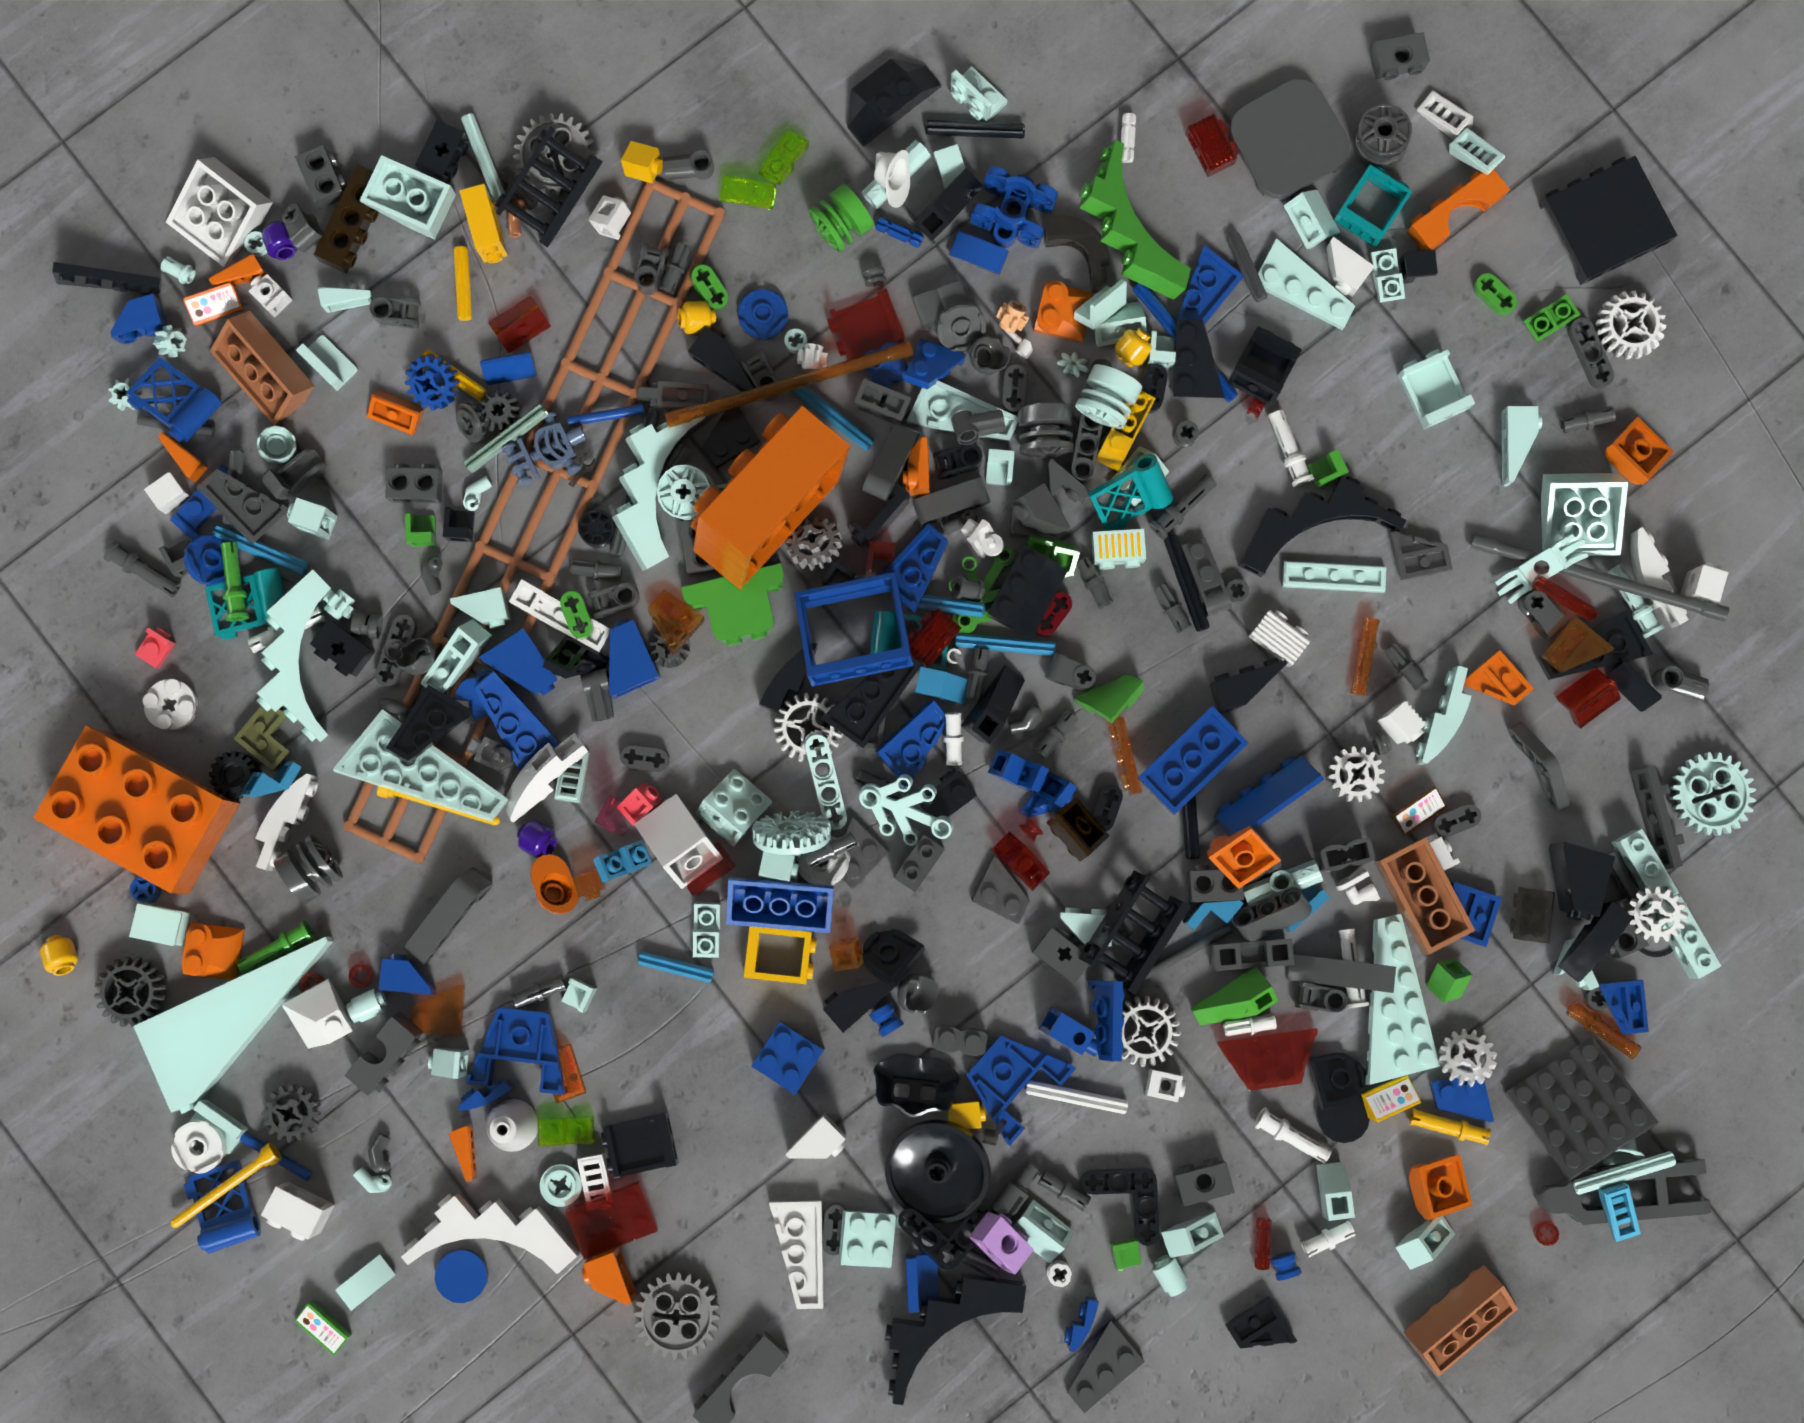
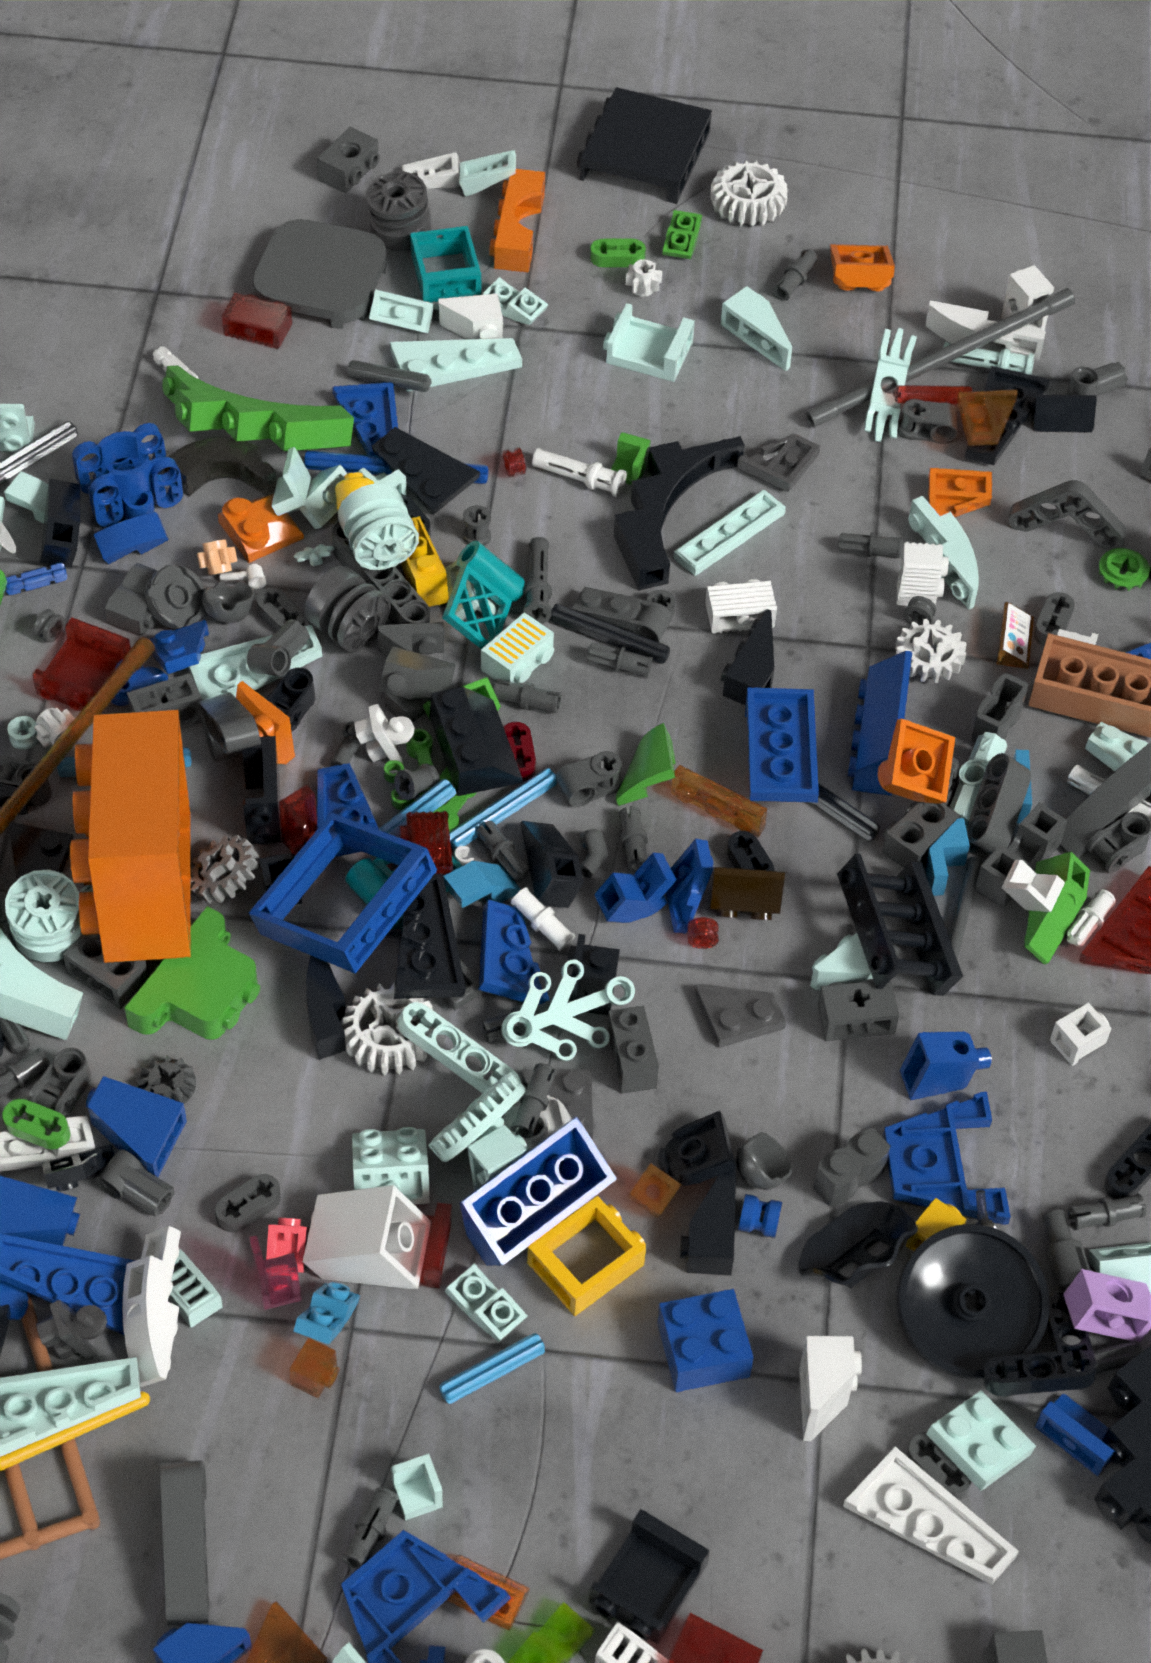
camera: 45 degrees left, 30 degrees down
dark purple head [517,820,557,858] -> none
orange piece [530,854,579,914] -> none
clear orange wing [648,589,705,655] -> none
dark grey beam [913,478,991,526] -> none
light aqua panel [986,449,1015,486] -> none
clear red slope [991,831,1050,891] -> none
white axle [1025,1080,1128,1114] -> none
blue wing [1087,980,1125,1061] -> none
white gear [1122,996,1180,1067] -> none
black panel [1227,326,1302,407] -> none
white piece [1335,865,1380,905] -> none
clear orange pin [1350,617,1380,696] -> none
black panel [1400,250,1438,284] -> none
light aqua slope [1541,473,1628,556] -> none
clear red panel [1556,668,1621,729] -> none
dark grey beam [1568,318,1614,389] -> none
none -> white gear [625,259,662,296]
none -> white panel [1002,860,1065,912]
none -> bright green gear [1099,548,1150,591]

